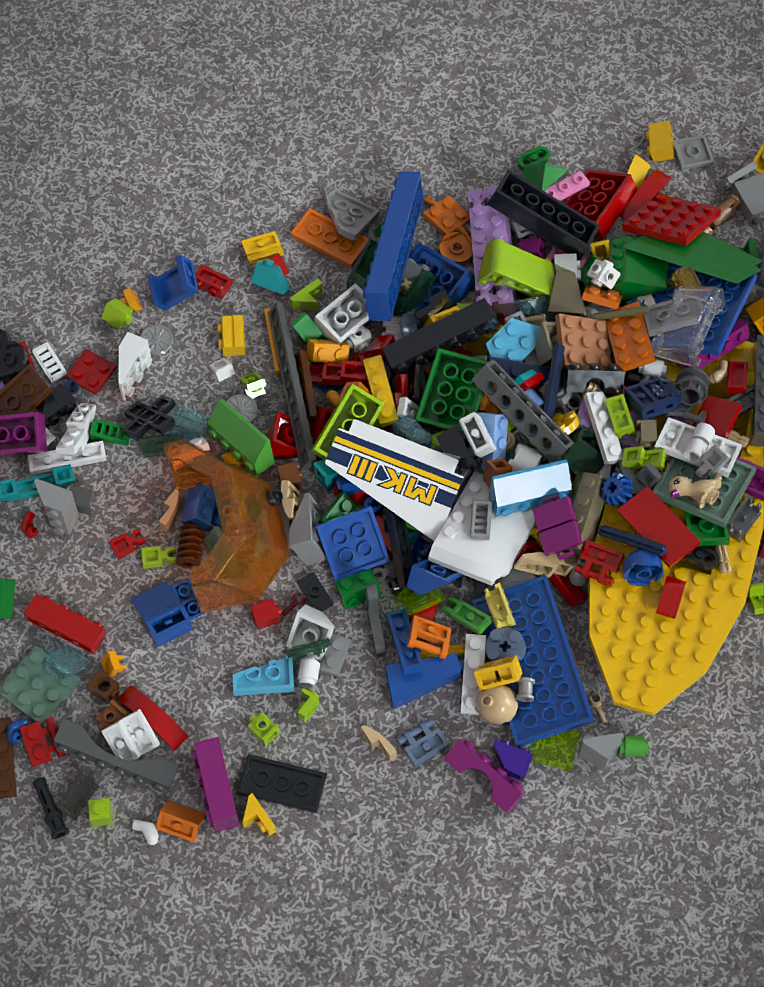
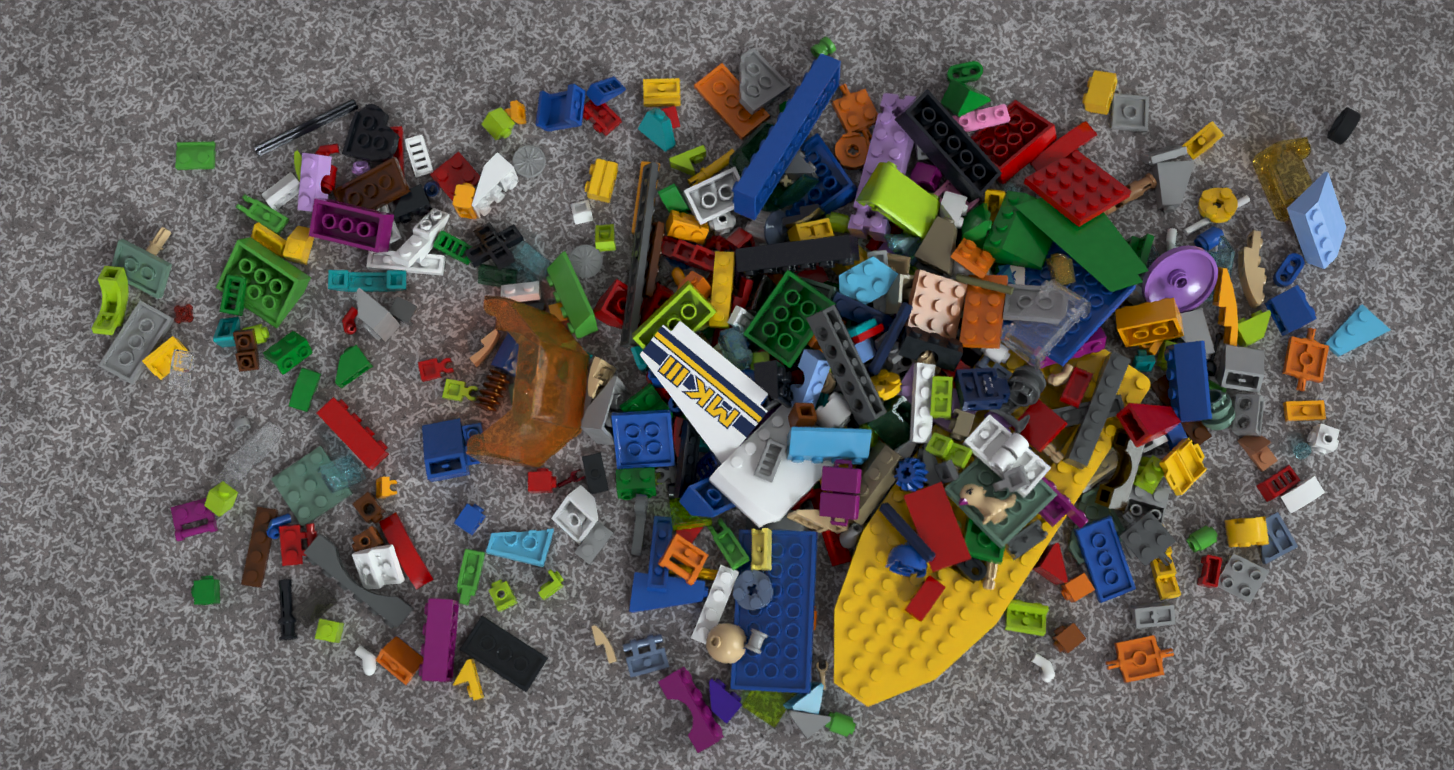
camera: 15 degrees right, 15 degrees up
black plate [266,487,283,506] -> none
dark orange brick [277,462,303,490] -> none
clear green plate [286,638,331,659] -> none
white brick [298,657,320,688] -> none
white brick [459,412,496,458] -> none
yellow brick [474,655,523,691] -> none
red plate [574,540,625,586] -> none
white brick [587,259,621,289] -> none
yellow slope [627,155,651,190] -> none
none -> green slope [335,345,373,389]
none -> light orange brick [452,183,477,220]
none -> blue brick [454,503,486,536]
none -> bright green hinge [457,549,486,606]
none -> blue slope [586,76,626,106]
none -> yellow pin [687,149,738,187]
none -> medium azure slope [783,681,824,715]
none -> bright green wheel [810,36,836,59]

